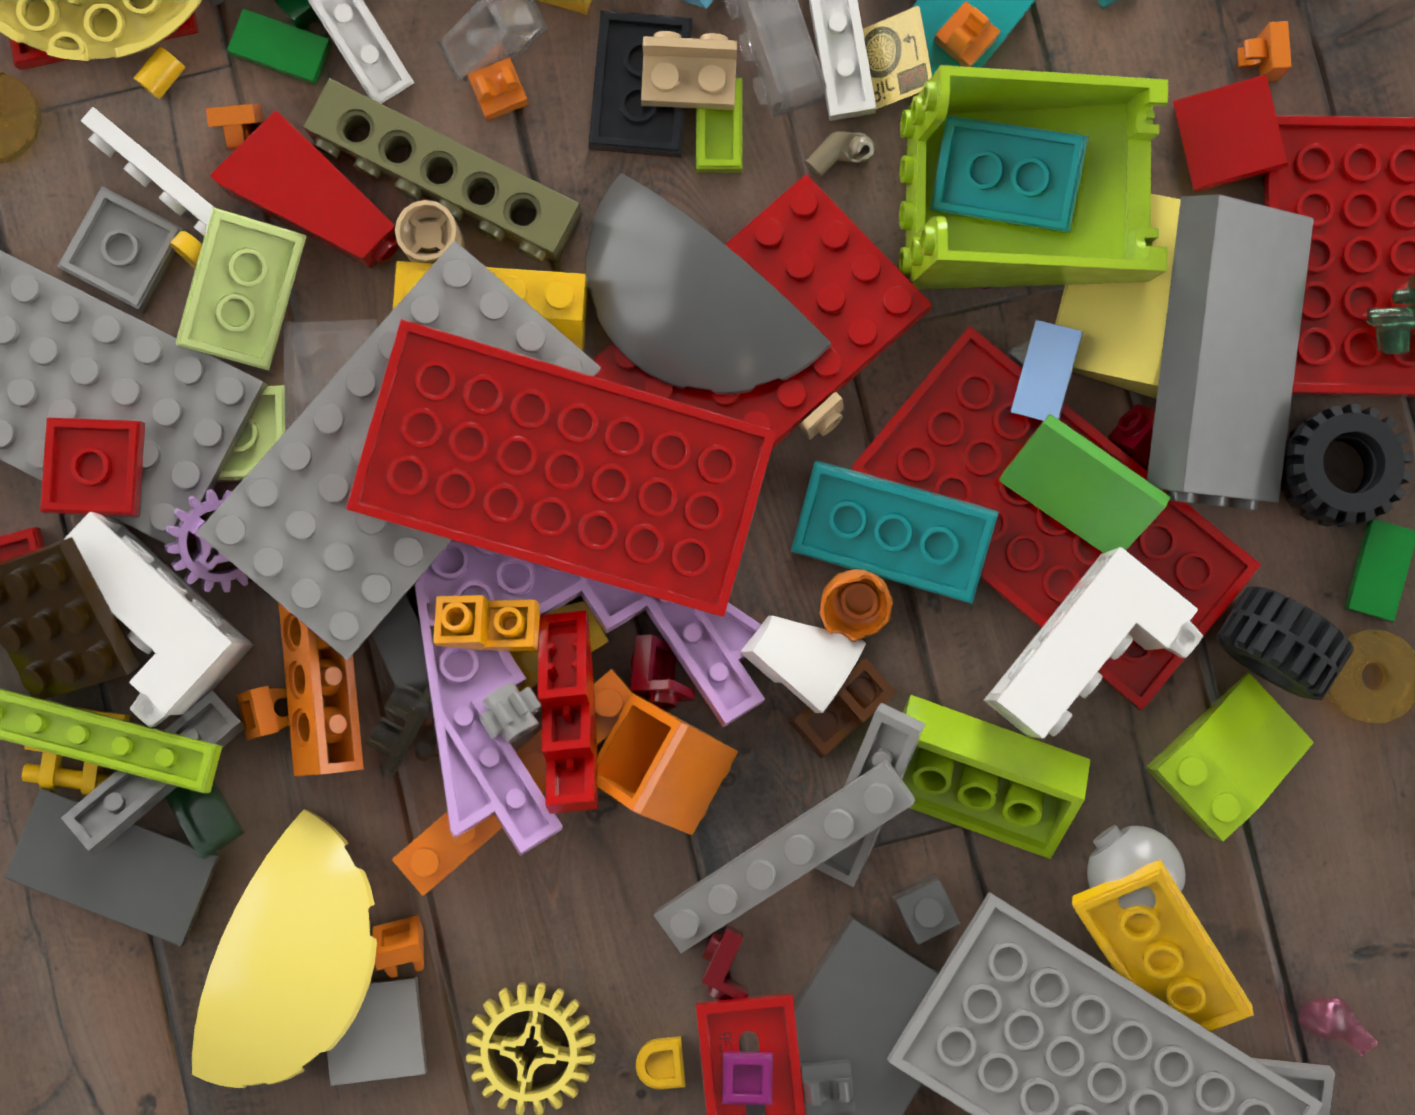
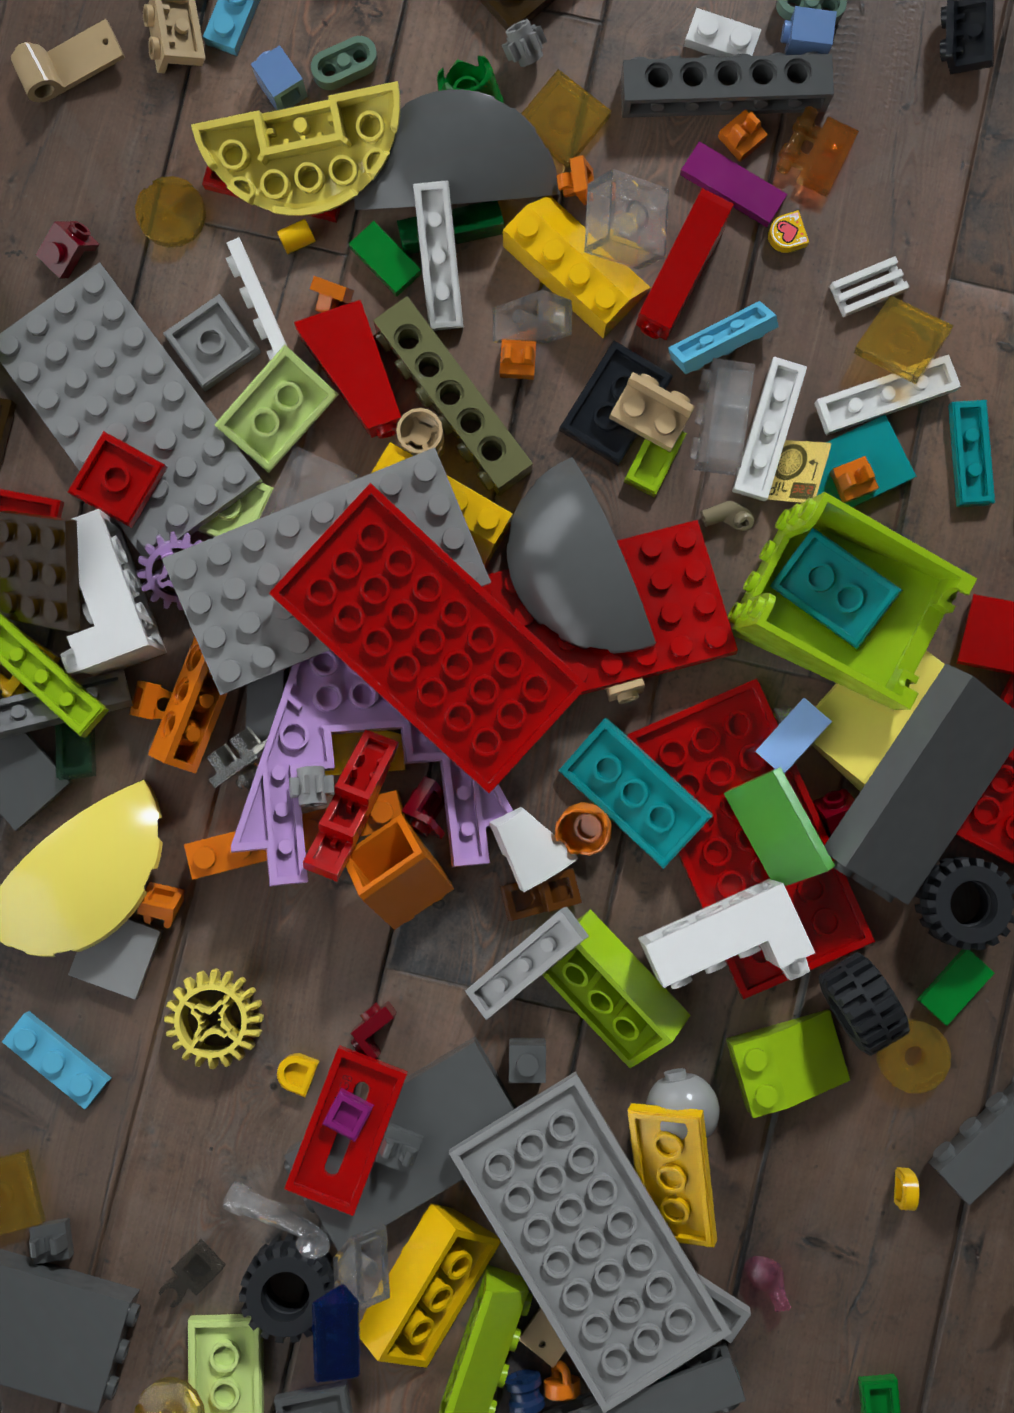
camera: 25 degrees right, 0 degrees up
yellow tile [169,231,202,269] -> none
light orange slope [433,595,540,651] -> none
light grey plate [653,759,915,953] -> none

